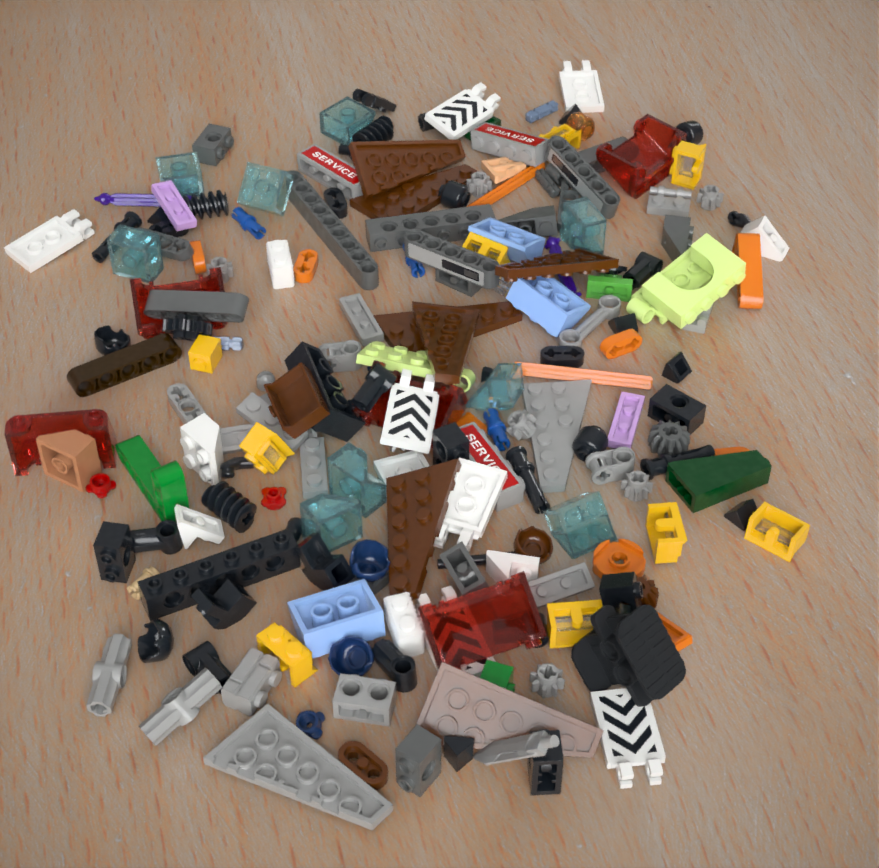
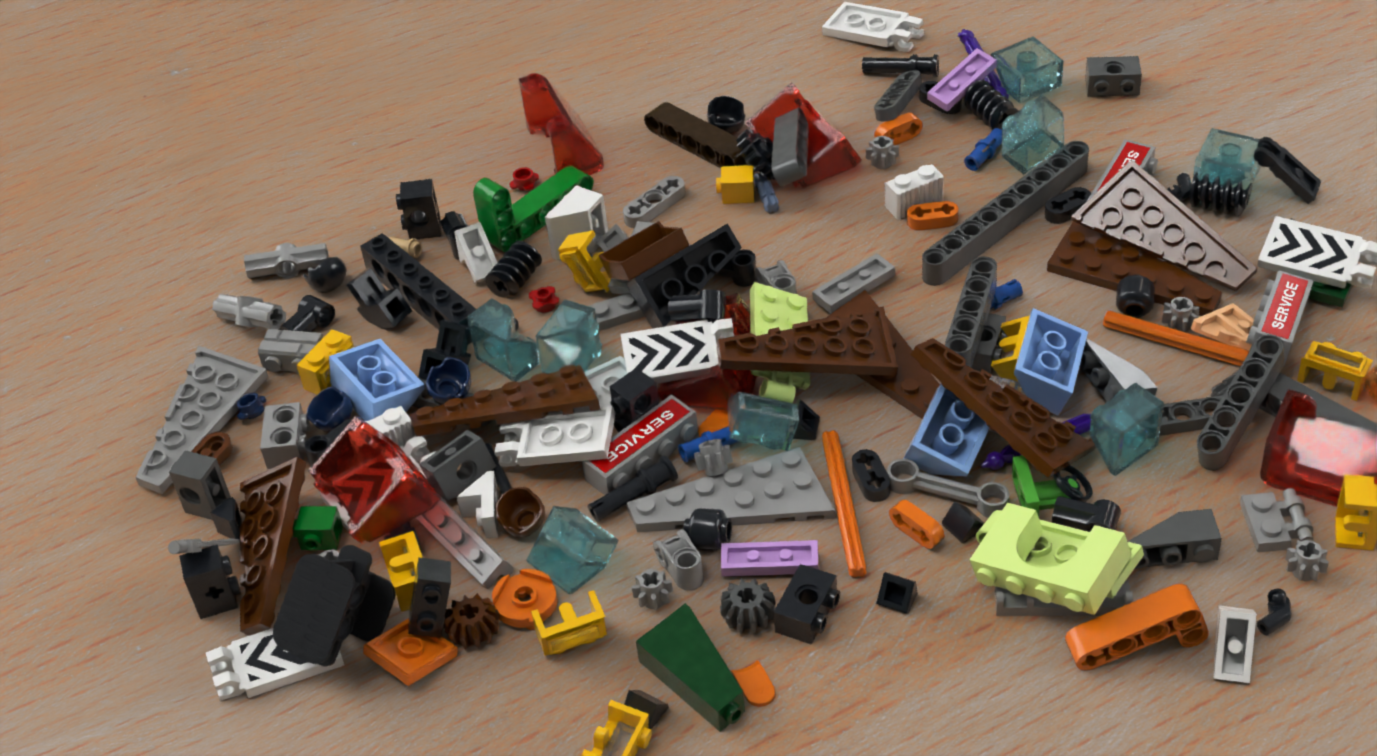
camera: 80 degrees right, 0 degrees up
nougat slope [36,430,102,492] -> none
clear light blue slope [107,224,164,284] -> none
dark grey brick [365,204,496,252] -> none
black pin [640,445,715,480] -> none

